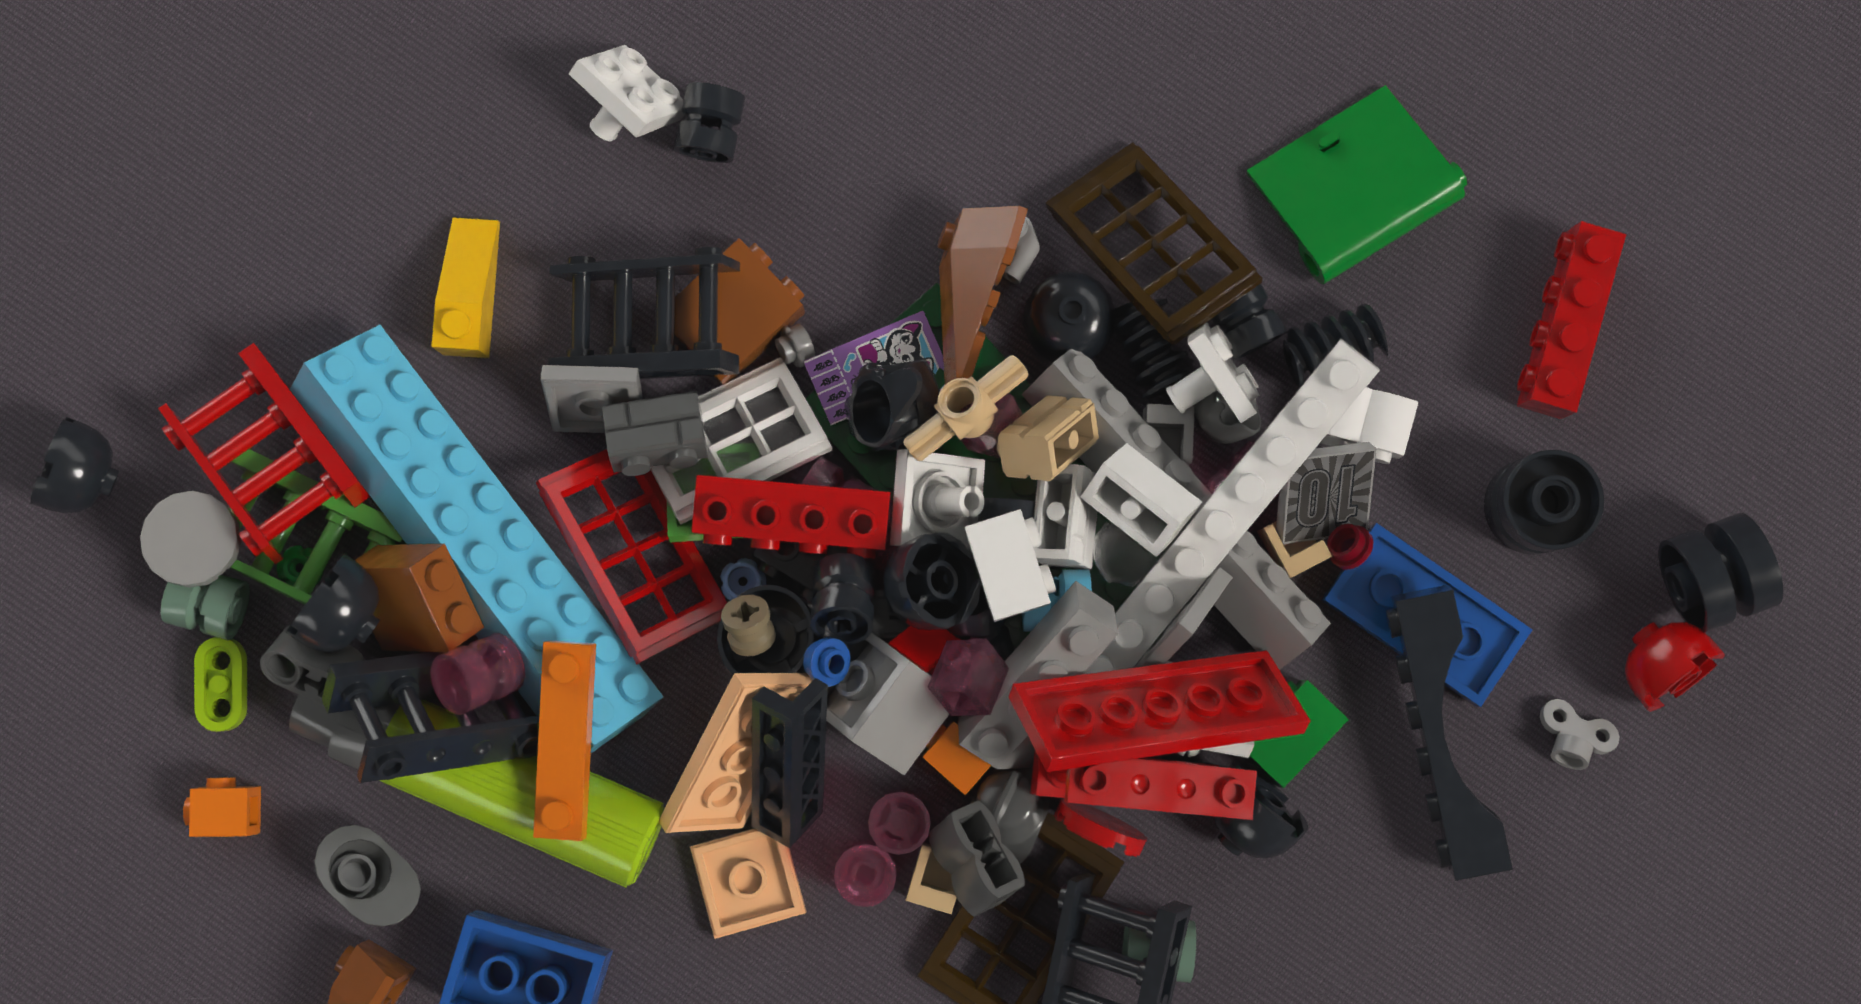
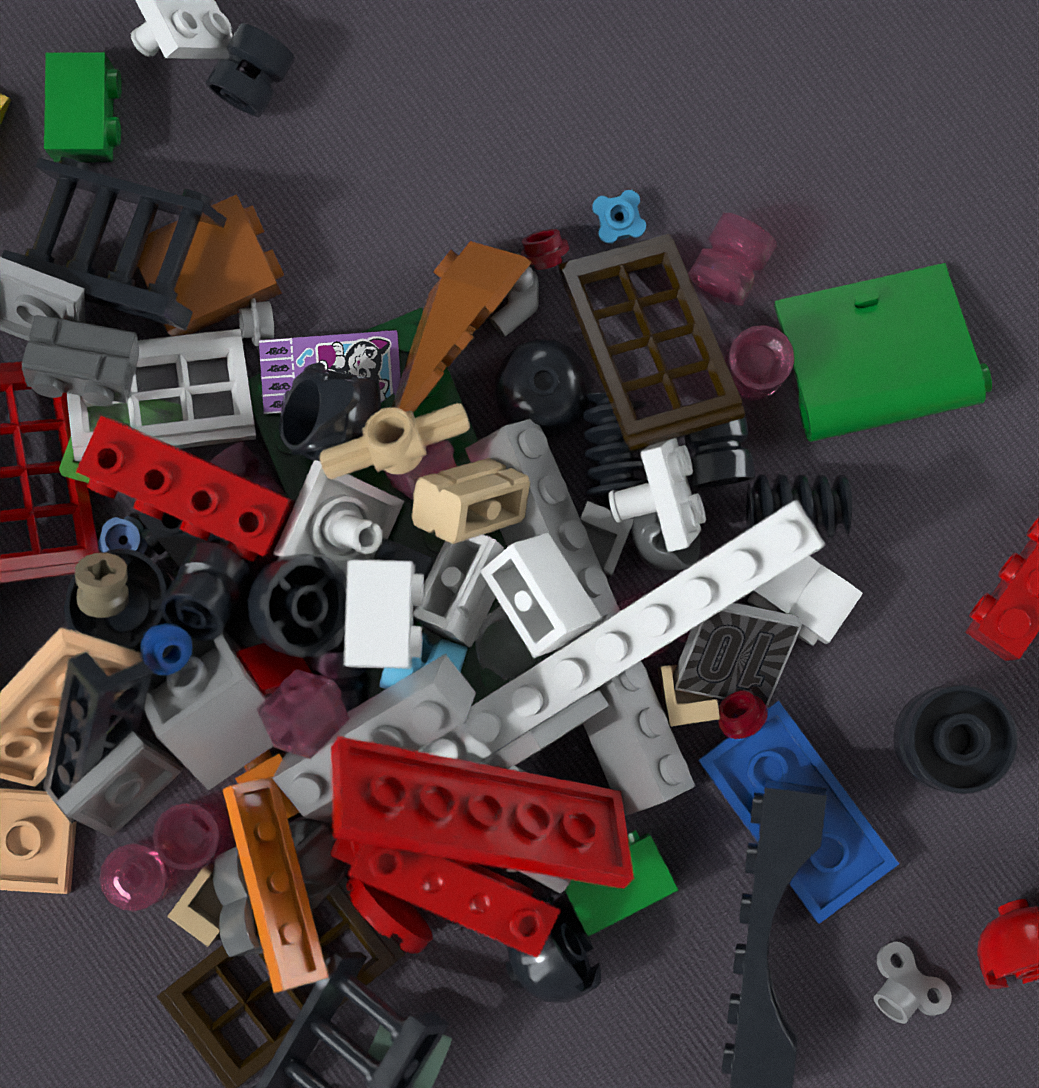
camera: 20 degrees right, 0 degrees up
none -> green brick [44,52,122,162]
none -> light grey tile [56,731,183,837]
none -> orange plate [223,777,328,993]
none -> dark red plate [520,229,569,270]
none -> dark azure plate [592,190,646,244]
none -> clear pink wheel [688,213,778,306]
none -> clear pink wheel [724,325,794,400]

